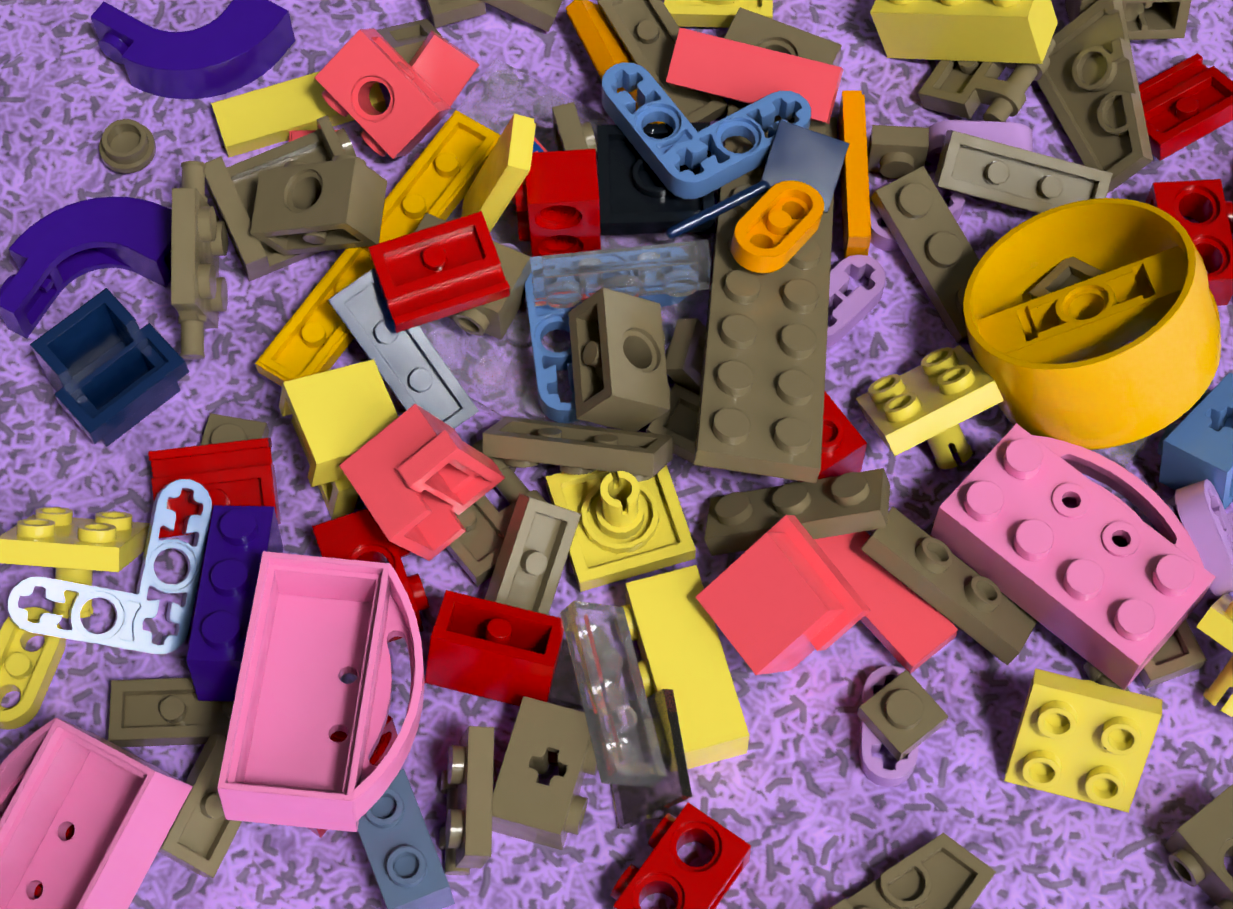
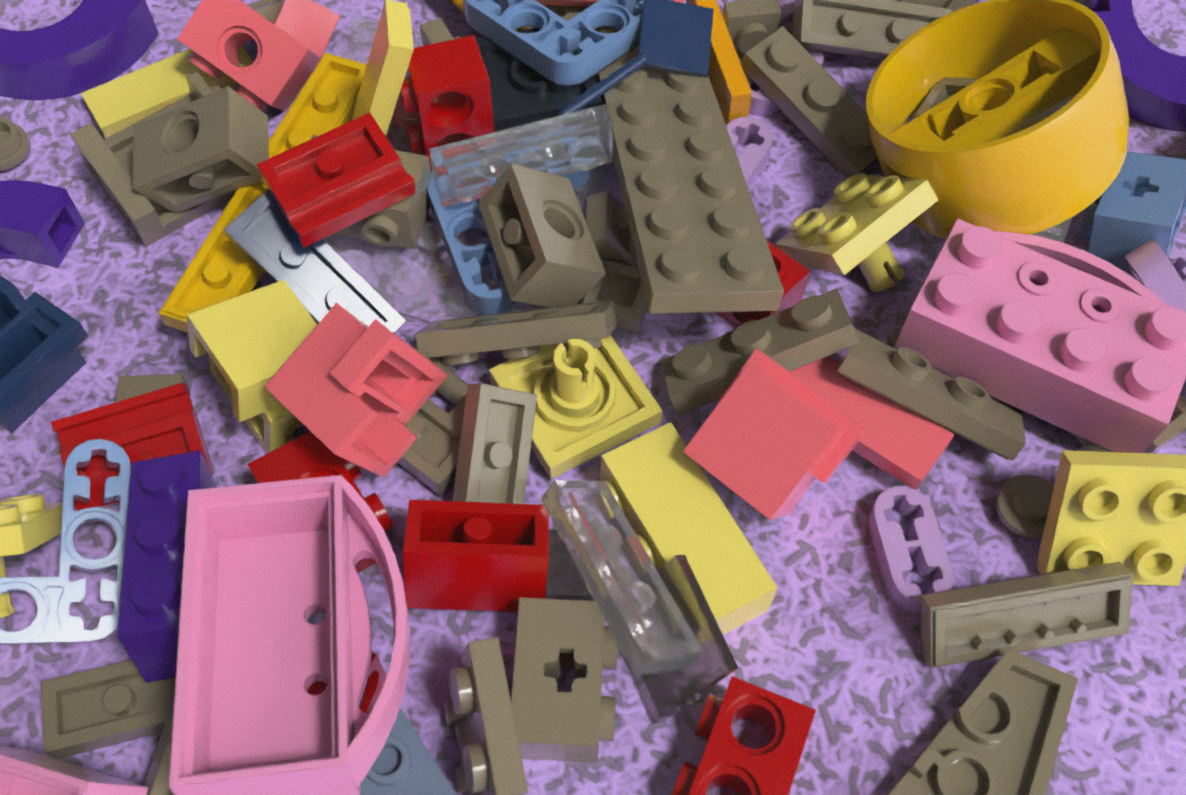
camera: 15 degrees left, 5 degrees down
dark tan plate [171,161,228,360] -> none
light orange plate [731,181,824,273] -> none
dark tan plate [857,669,948,762] -> none
none -> dark tan plate [921,562,1133,668]
none -> dark tan plate [996,475,1054,539]

